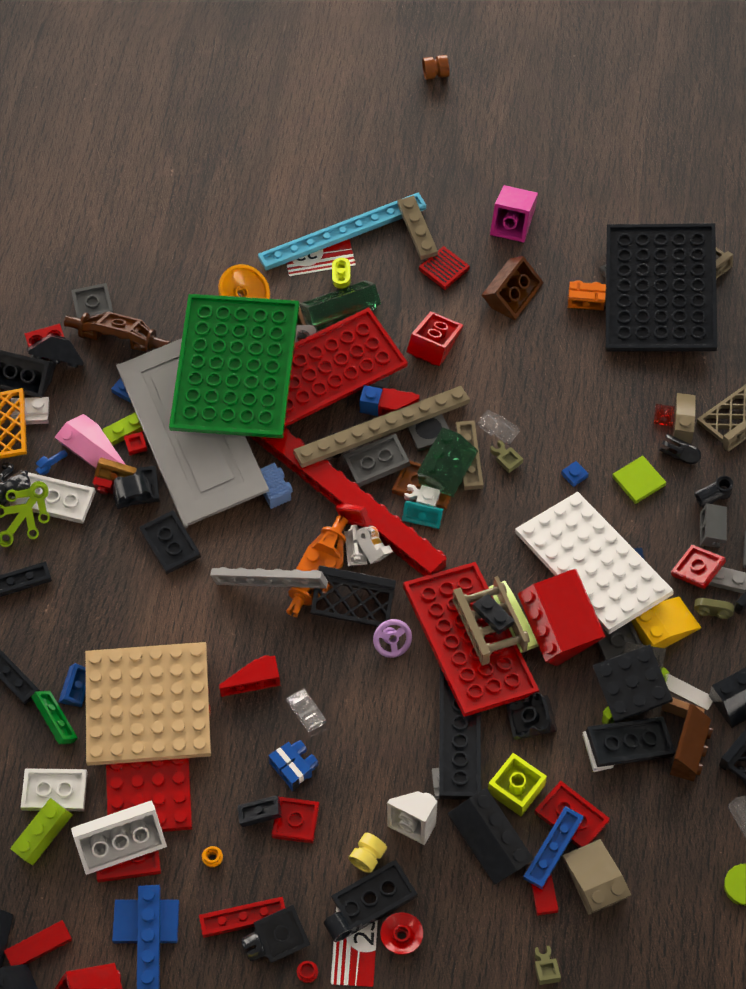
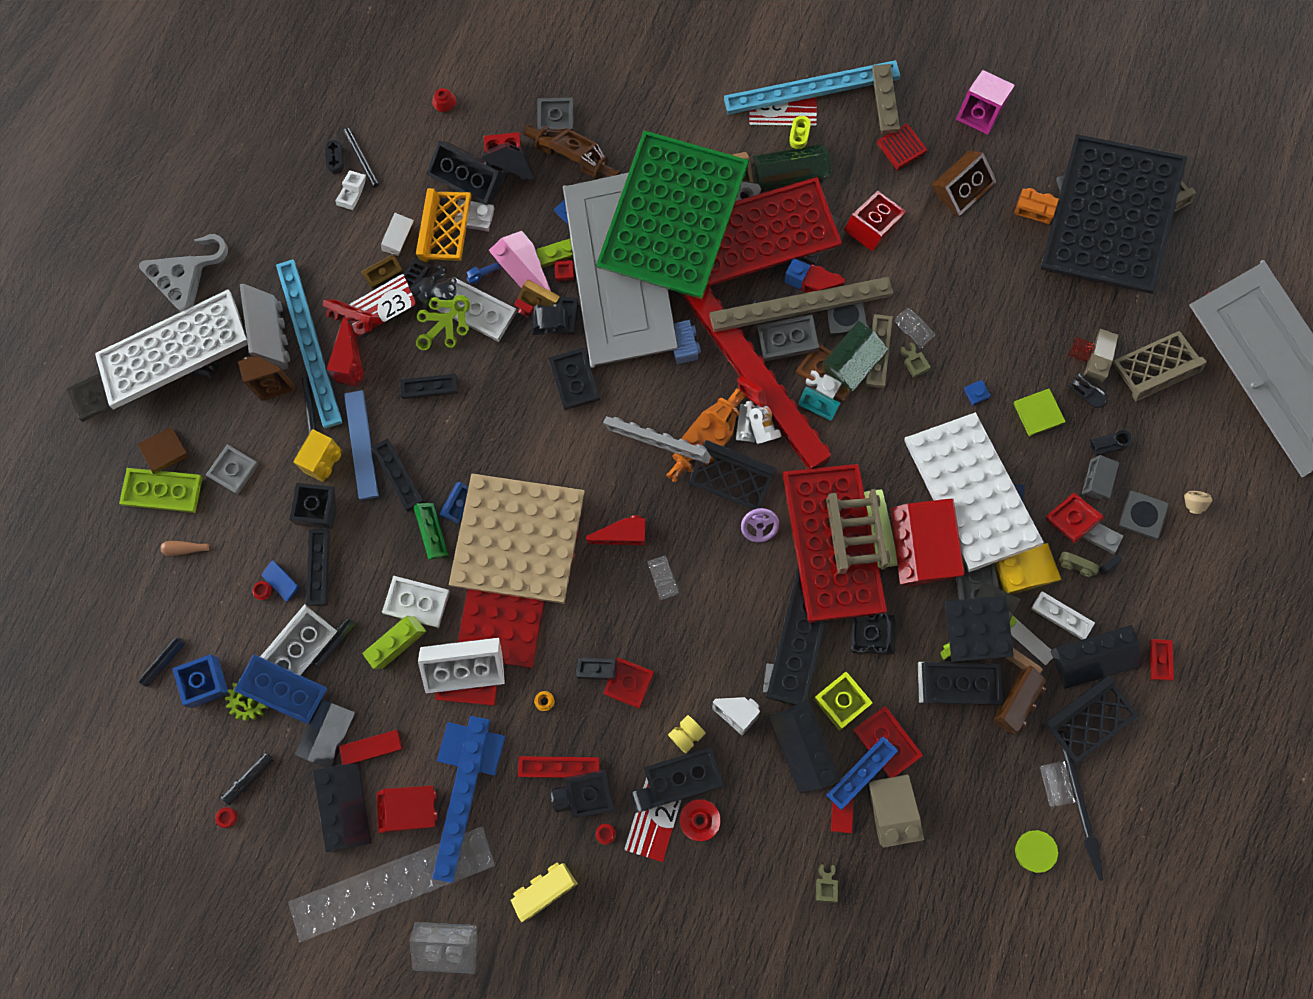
camera: 20 degrees right, 15 degrees up
light orange dish [218,264,270,299] -> none
blue hips [268,740,319,791] -> none
black plate [472,594,515,635] -> none
none -> white plate [1031,592,1095,640]

